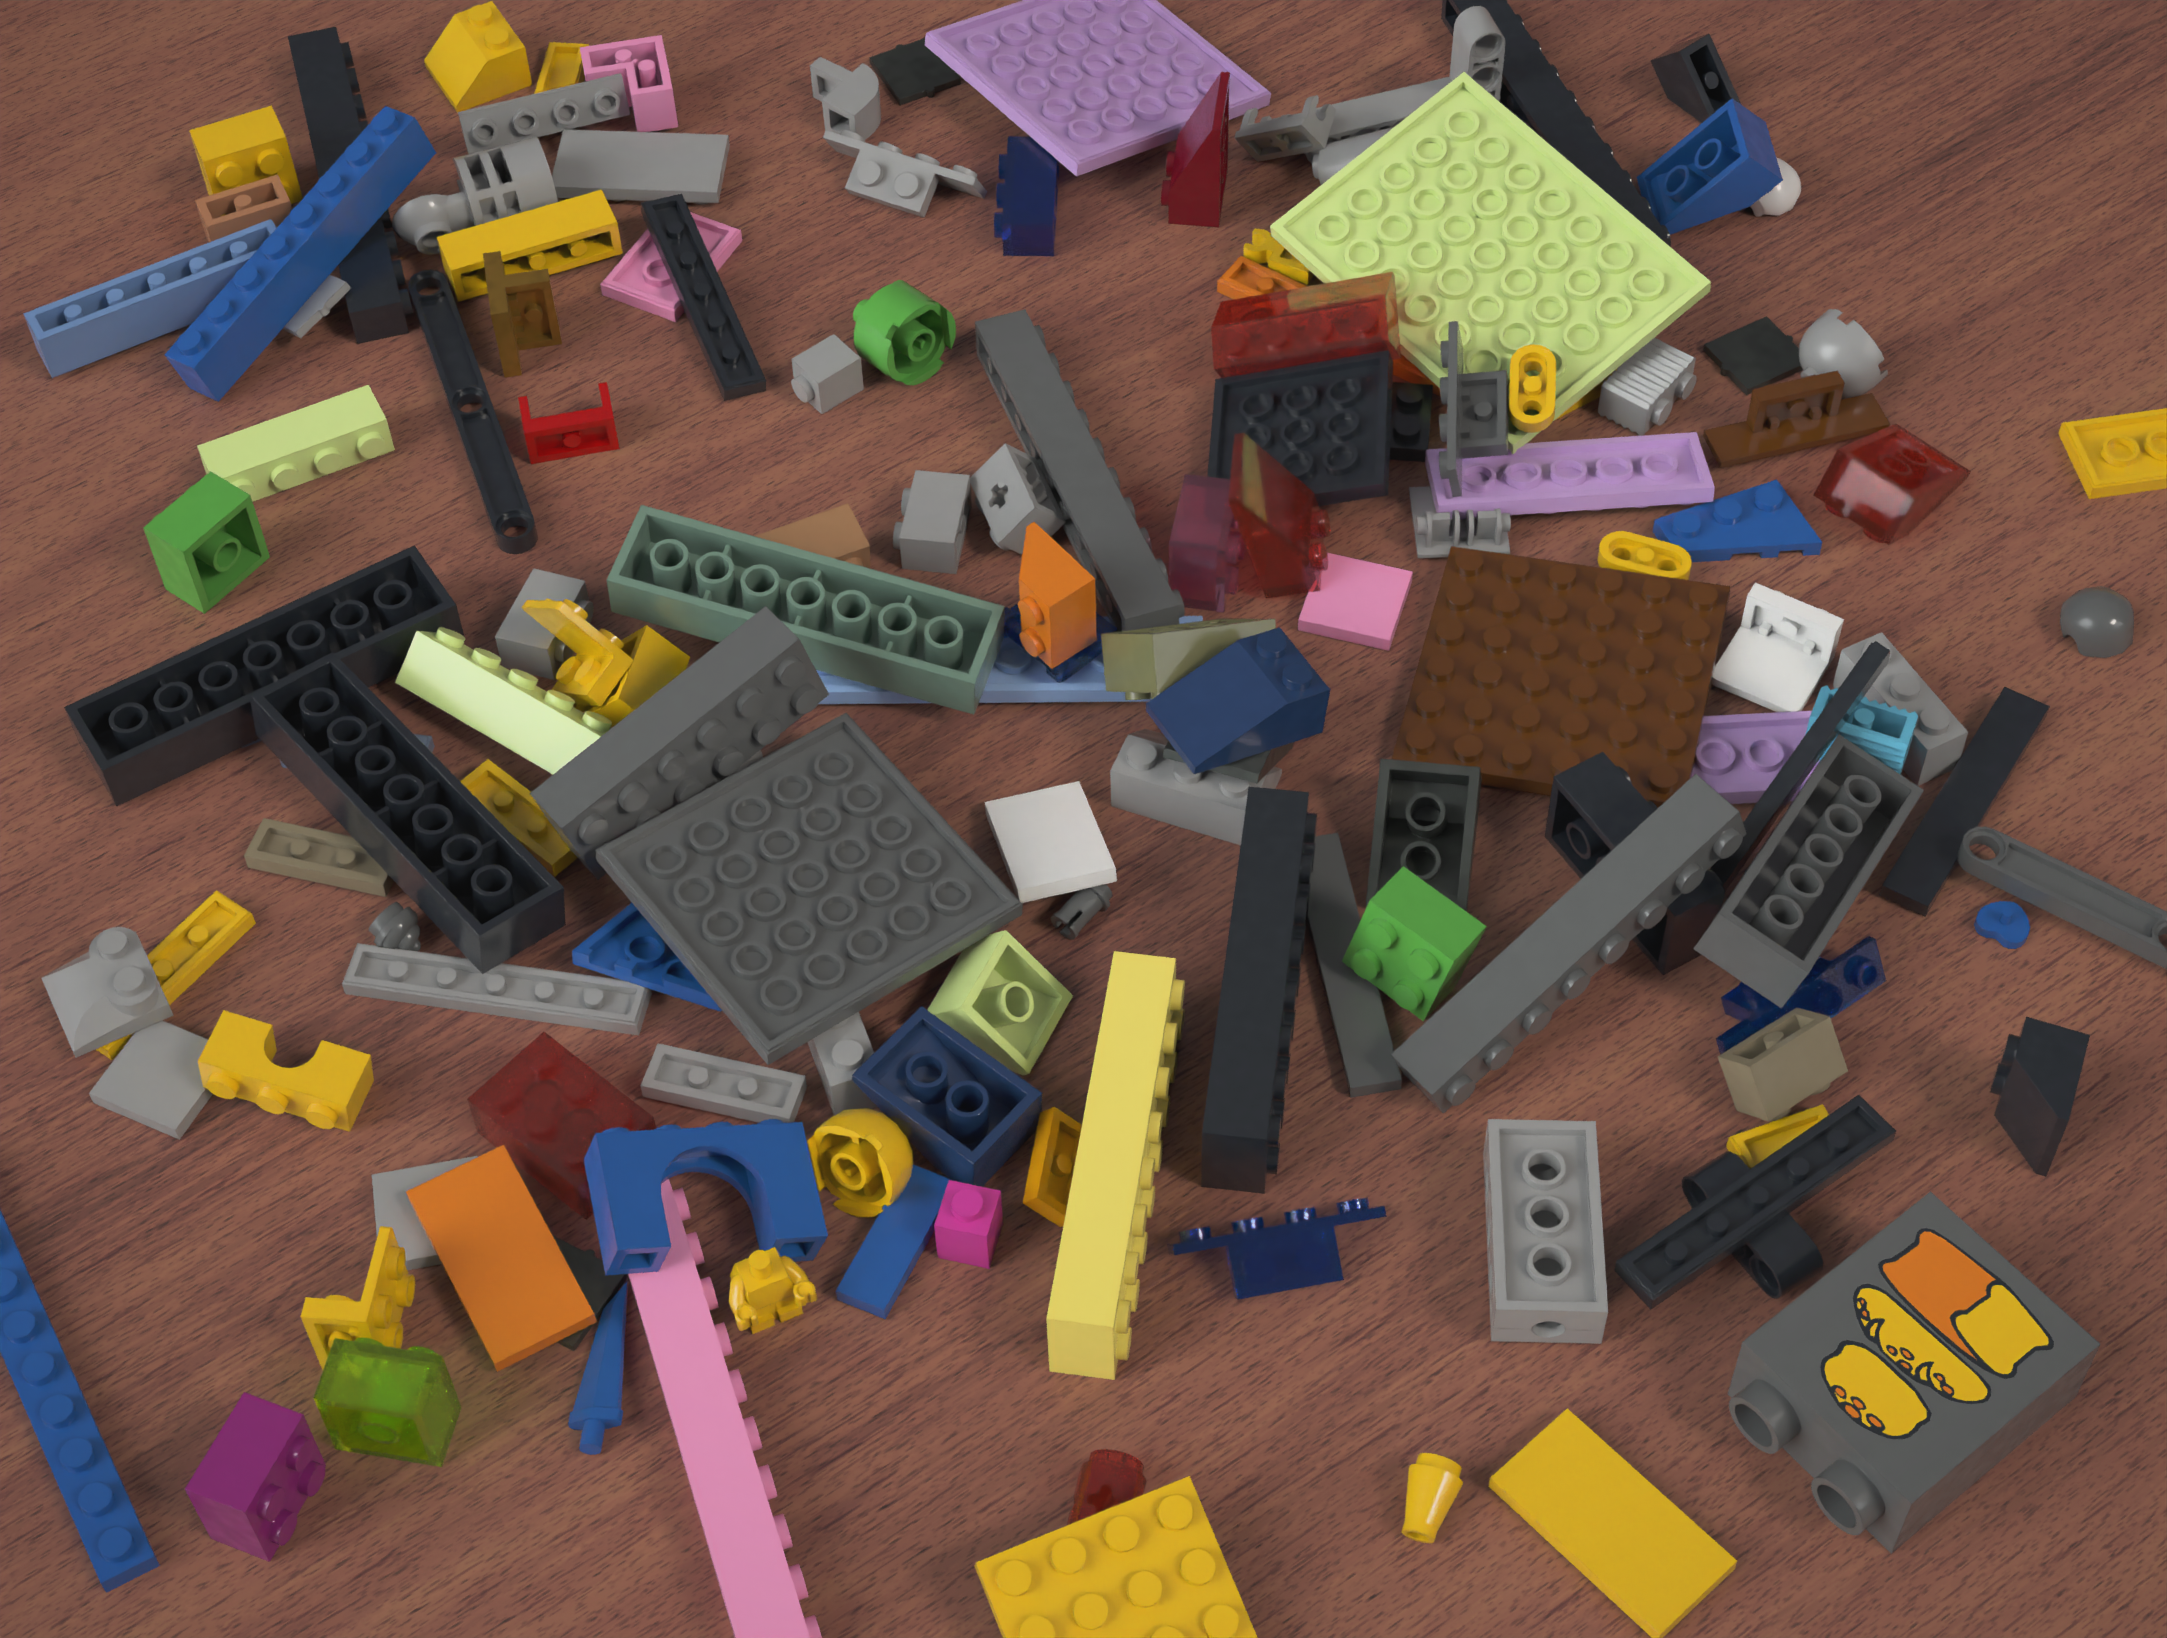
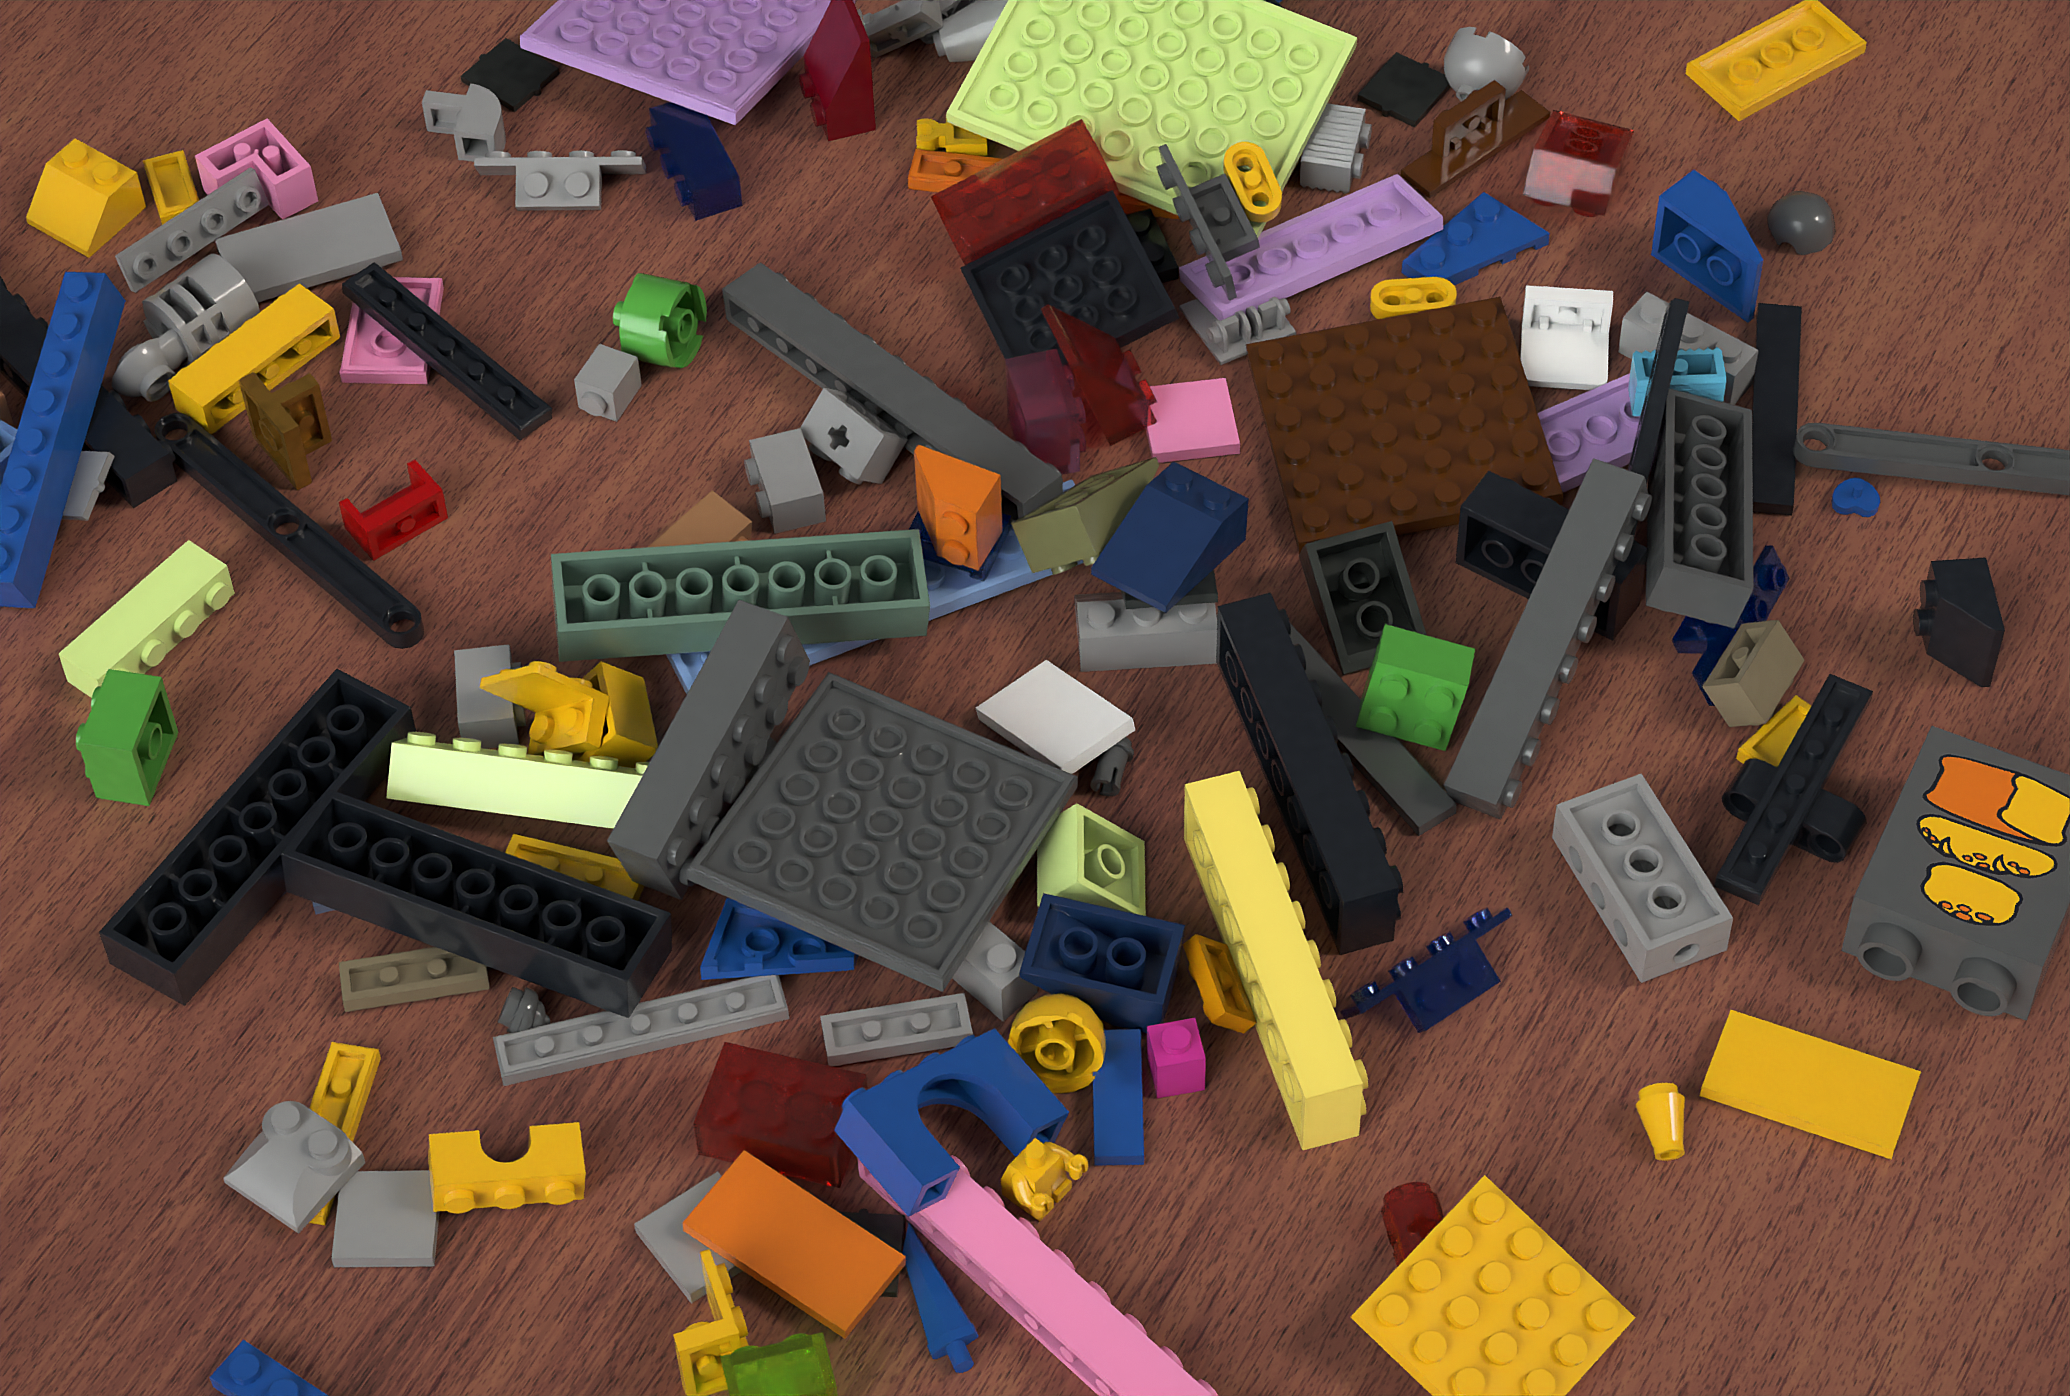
camera: 25 degrees left, 0 degrees up
none -> blue slope [1651,170,1763,323]

